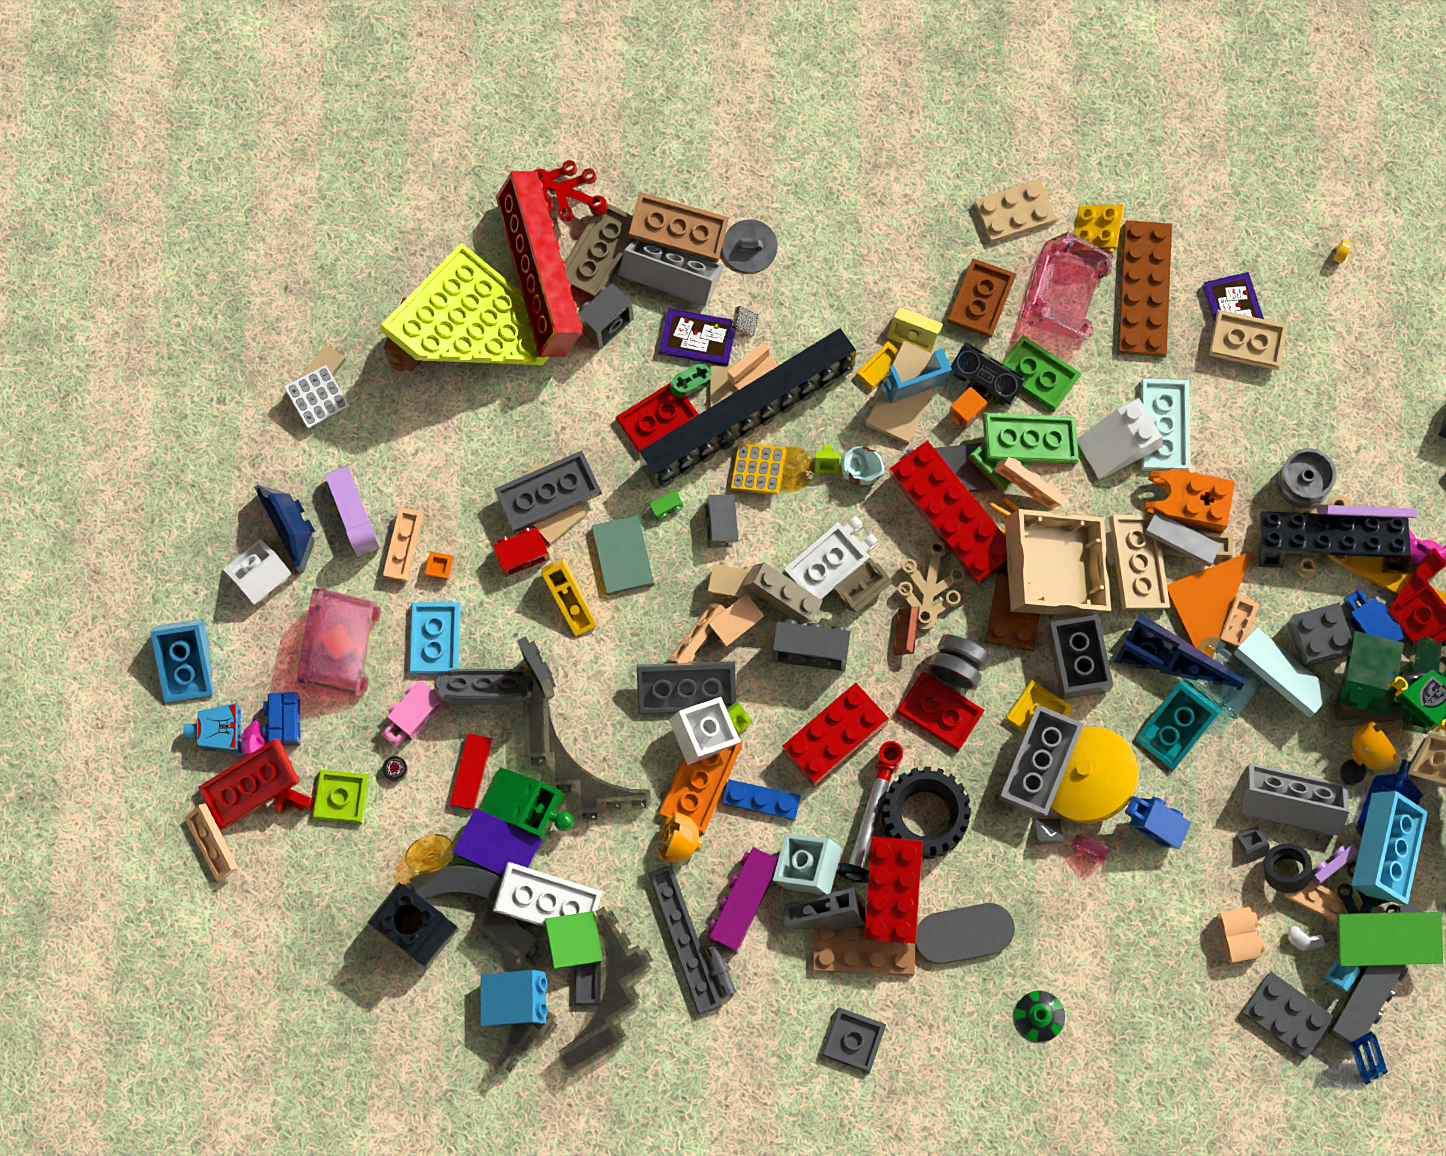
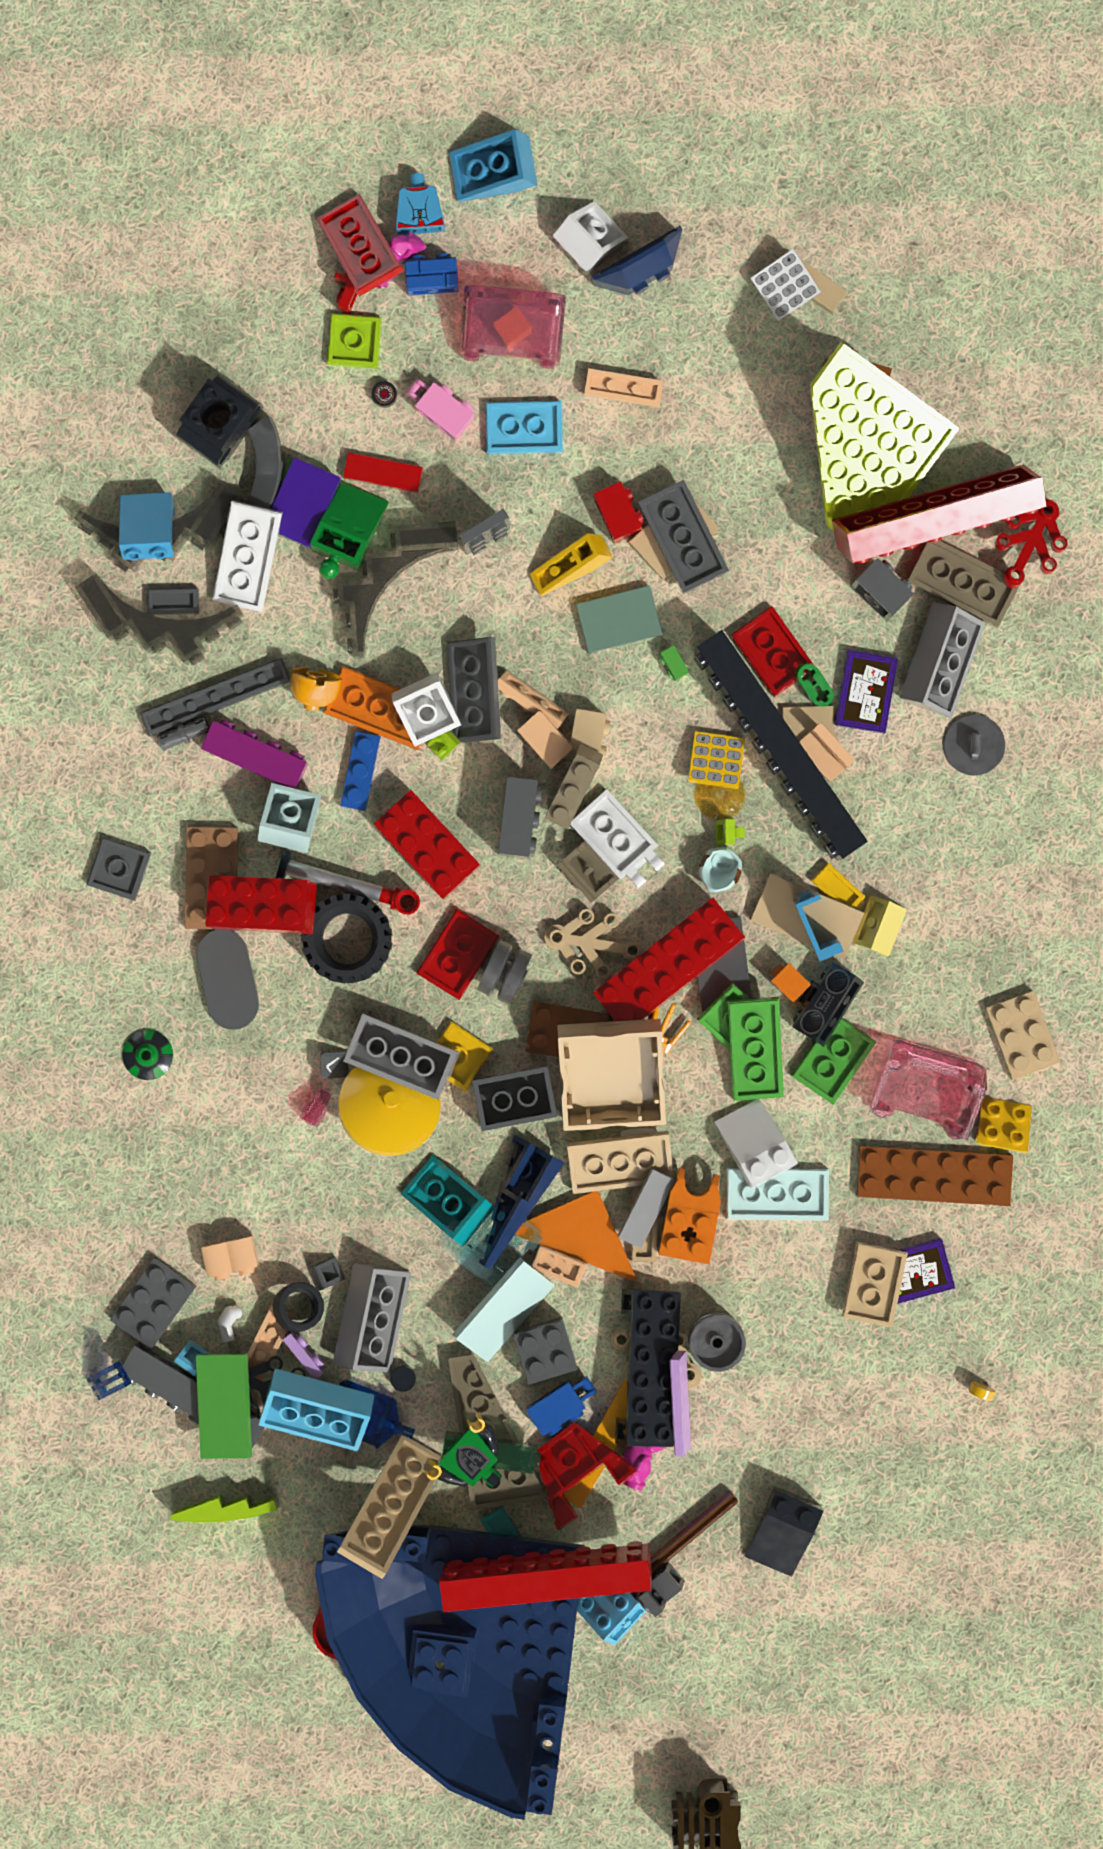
camera: 90 degrees right, 15 degrees up
light nougat plate [184,804,238,882] -> none
lavender beam [325,466,380,557] -> none
clear yellow dish [405,834,455,873] -> none
orange plate [425,551,455,581] -> none
dark grey tile [434,669,533,705] -> none
bright green tile [544,911,603,970] -> none
medium nougat plate [628,192,729,262] -> none
dark grey hinge [704,495,738,548] -> none
clear smoke tile [731,306,759,337] -> none
dark grey slope [784,888,866,929] -> none
copper tile [893,606,920,656] -> none
dark orange plate [948,258,1016,338] -> none
light nougat plate [994,457,1066,510] -> none
brick [1125,796,1191,849] -> none
dark green slope [1336,631,1404,716] -> none
light orange cylinder [1351,720,1399,771] -> none

